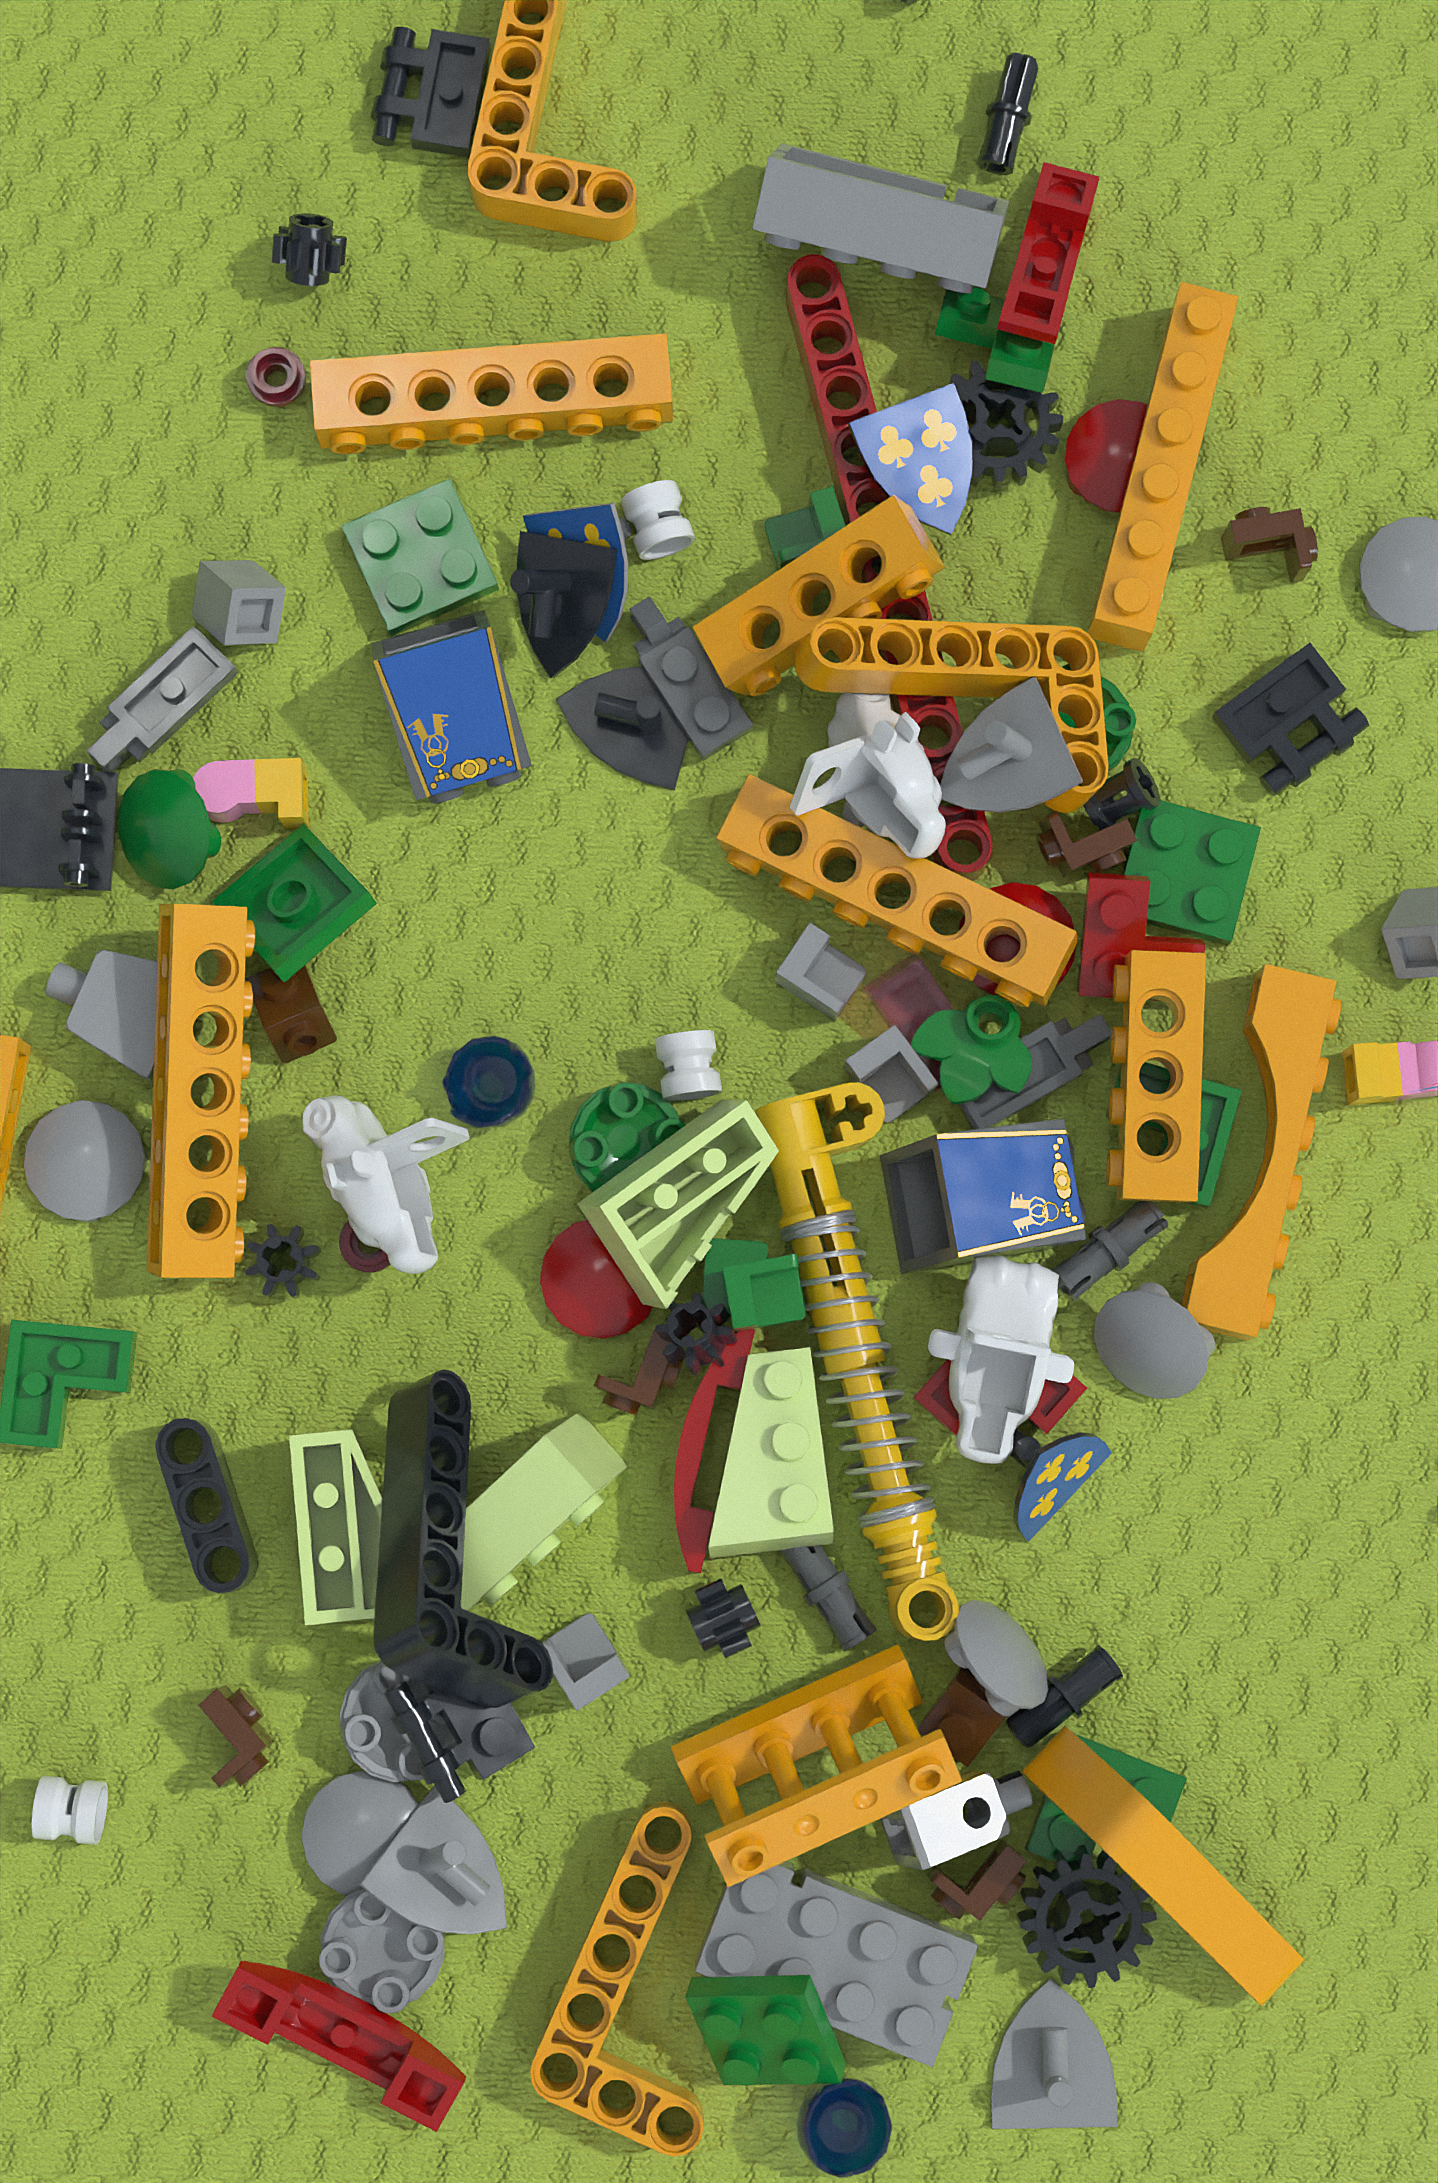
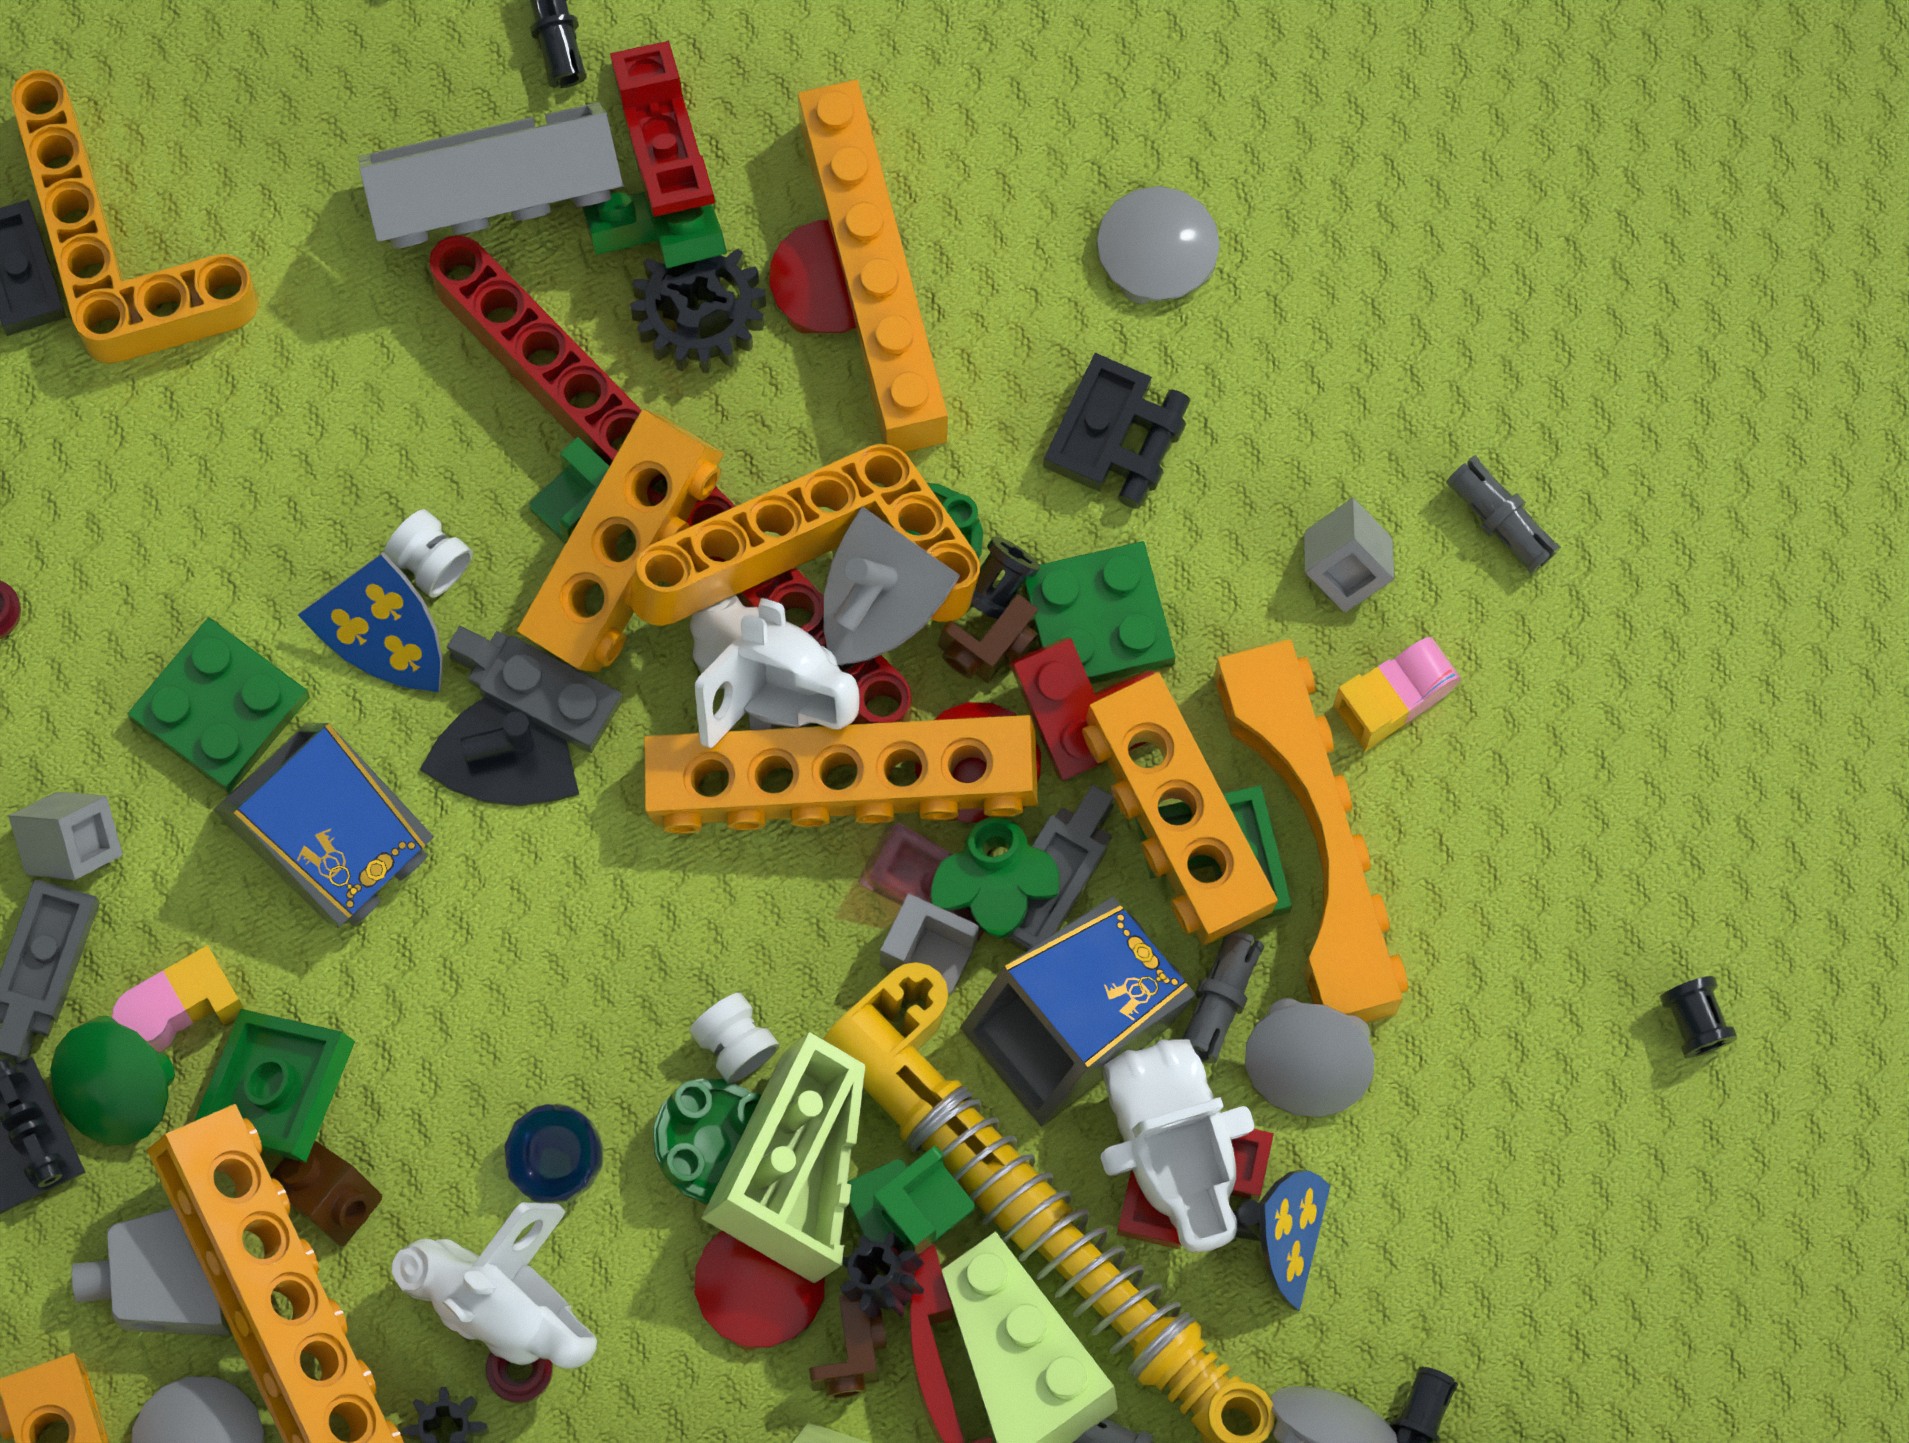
camera: 30 degrees left, 10 degrees down
light orange brick [310,333,673,454] -> none
black shield [510,531,617,678] -> none
light grey panel [775,923,866,1021] -> none
shield [848,383,972,535] -> none
reddish brown bracket [1221,507,1318,583] -> none

